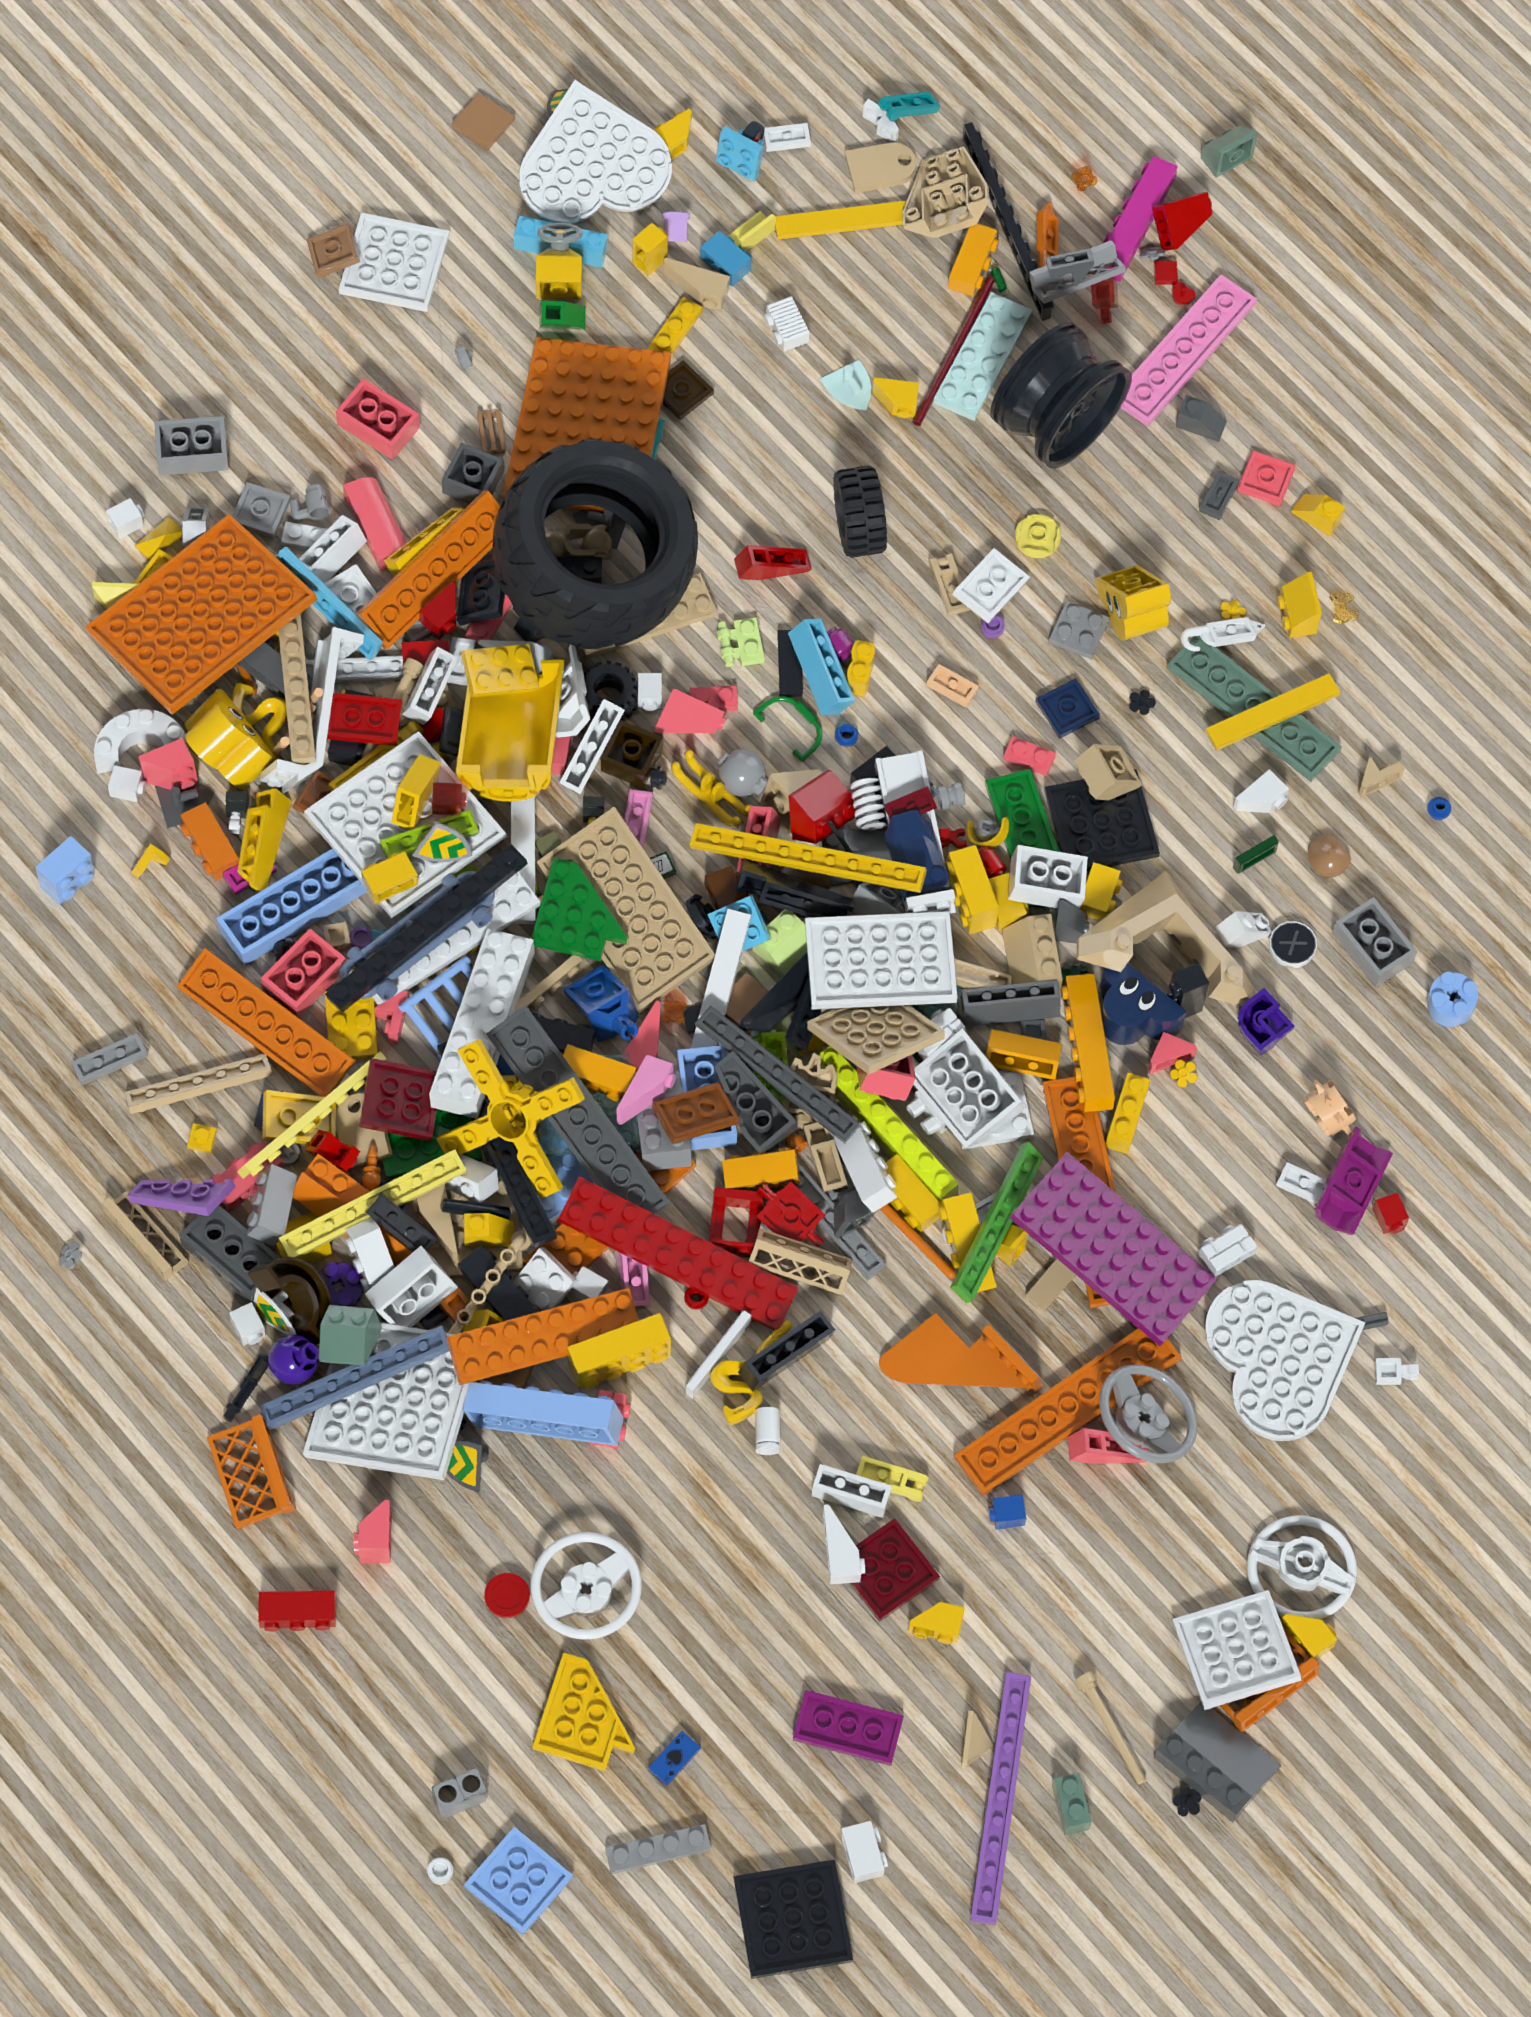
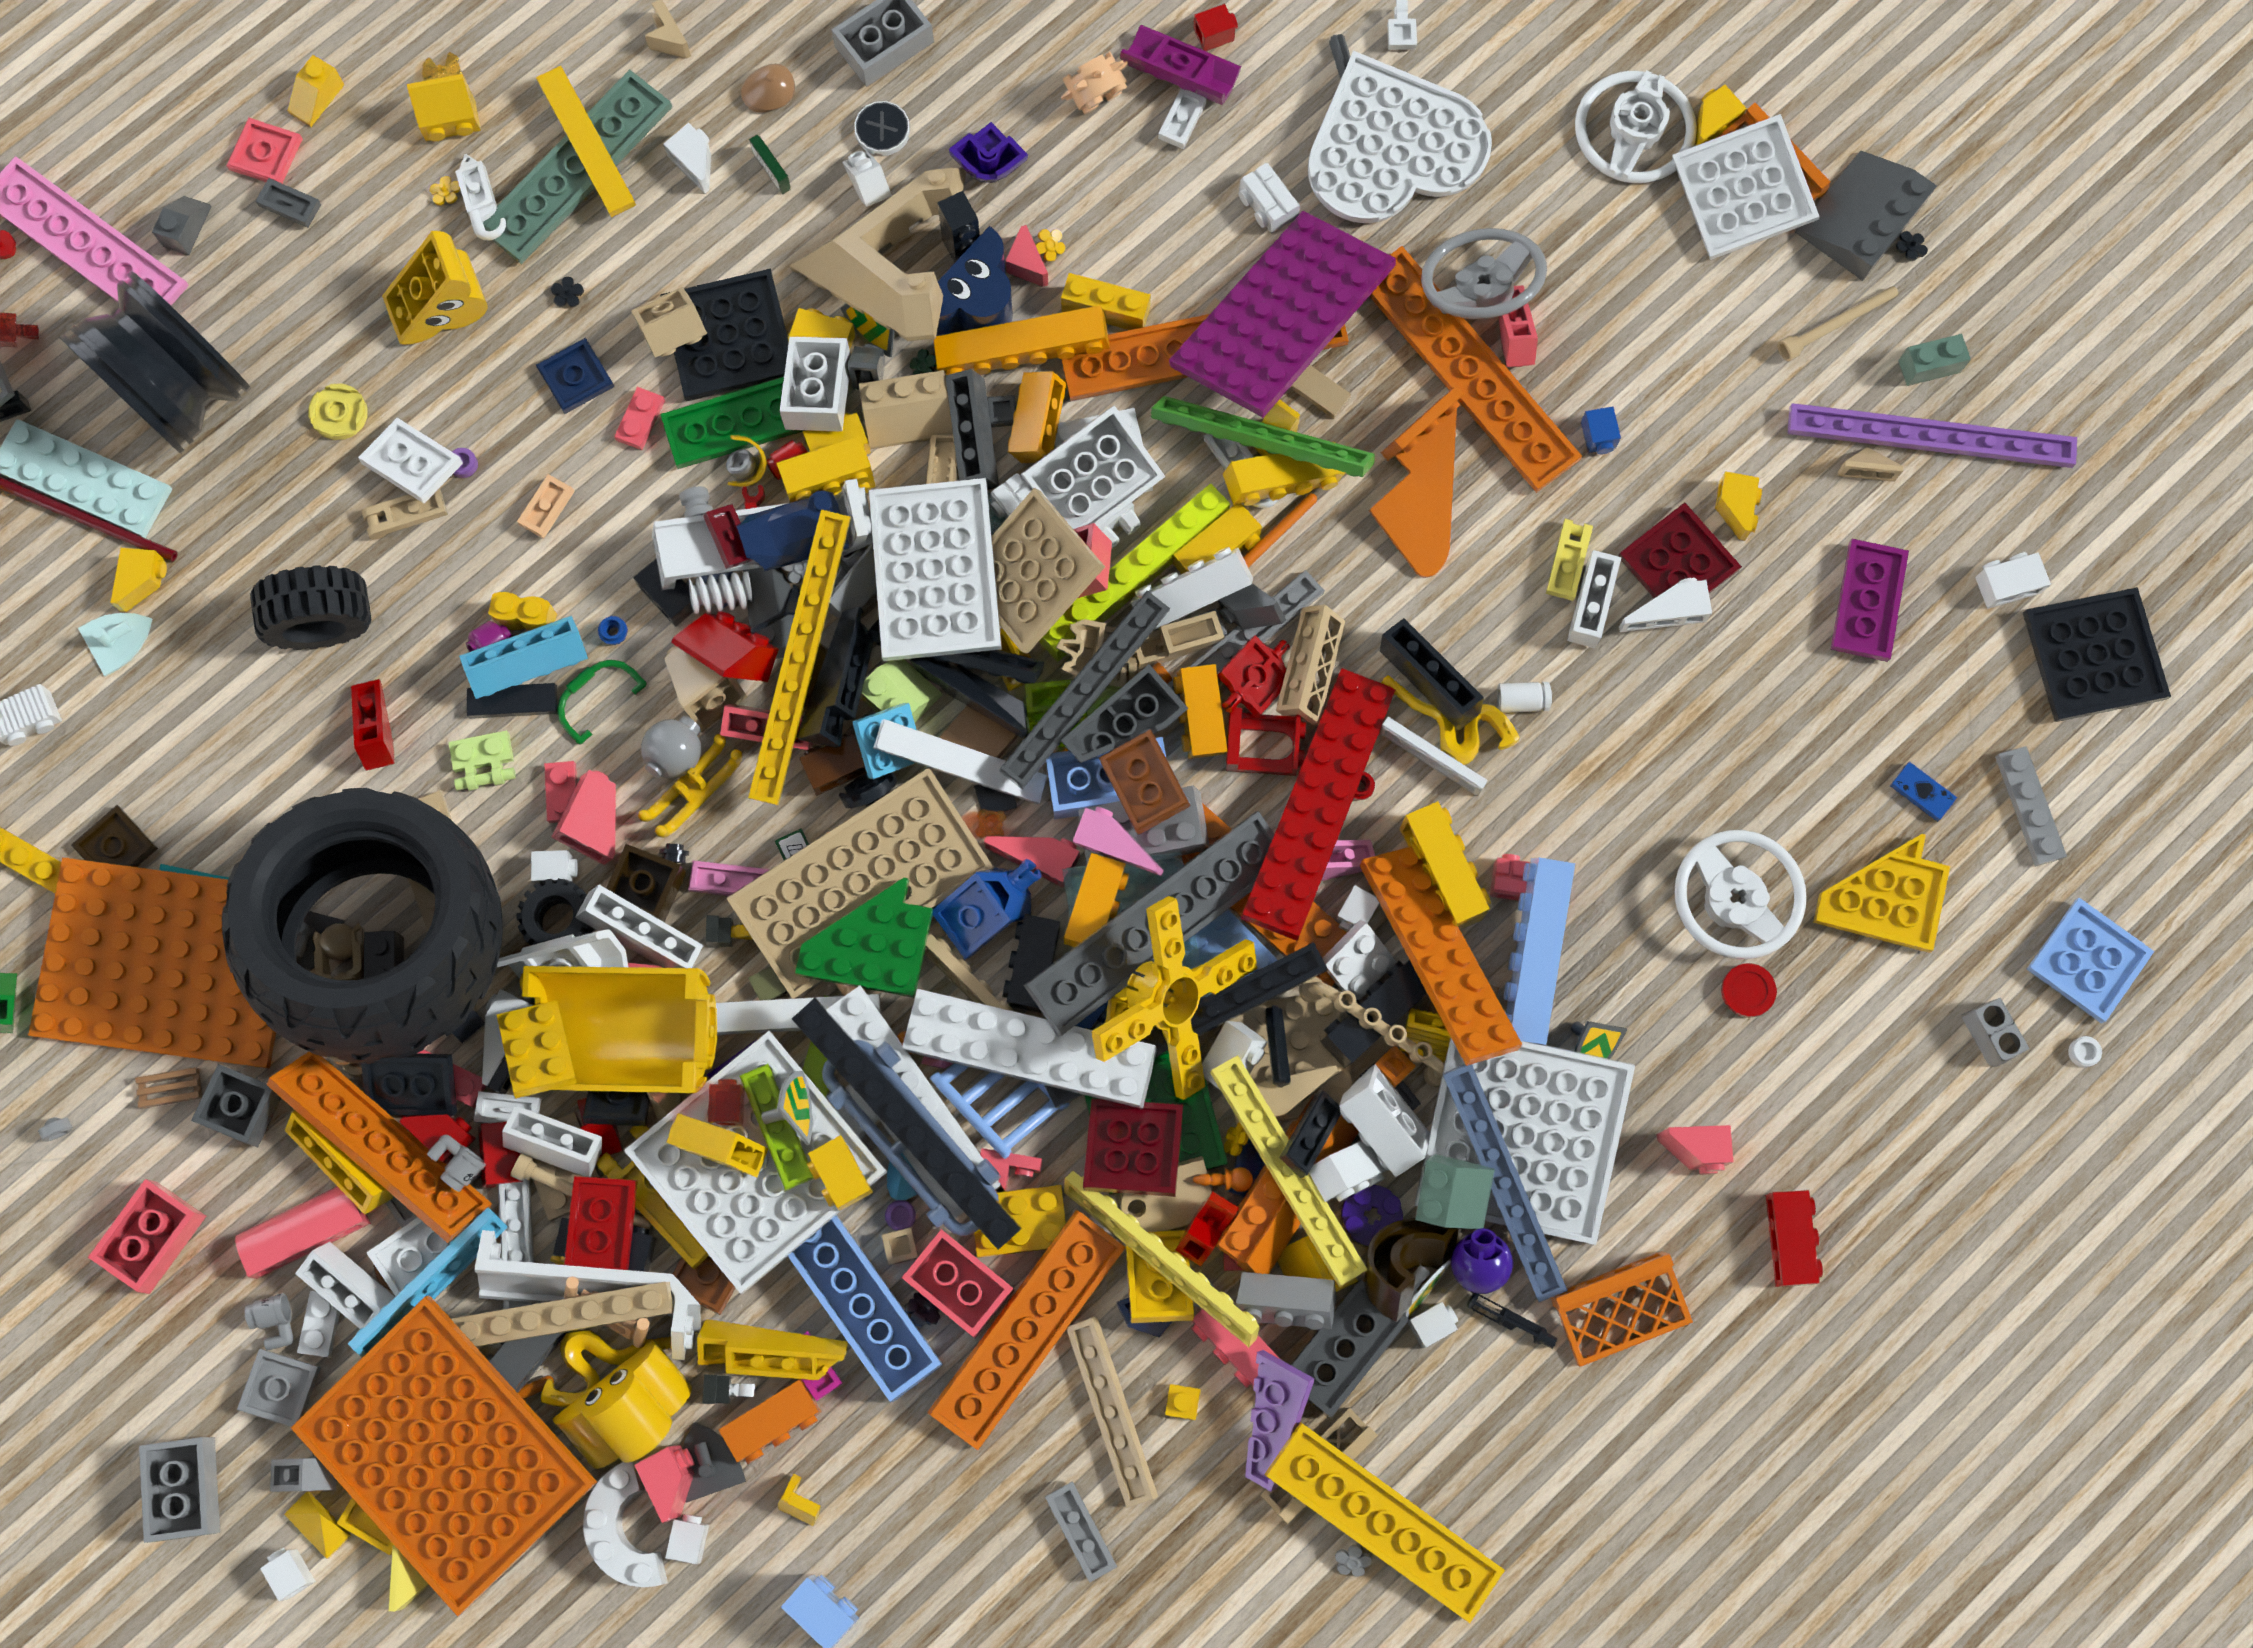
camera: 90 degrees left, 10 degrees up
yellow slope [464,1213,514,1247] -> none
light grey plate [1049,601,1110,660] -> none
none -> light grey piece [427,1134,486,1192]
none -> yellow plate [1264,1422,1505,1623]

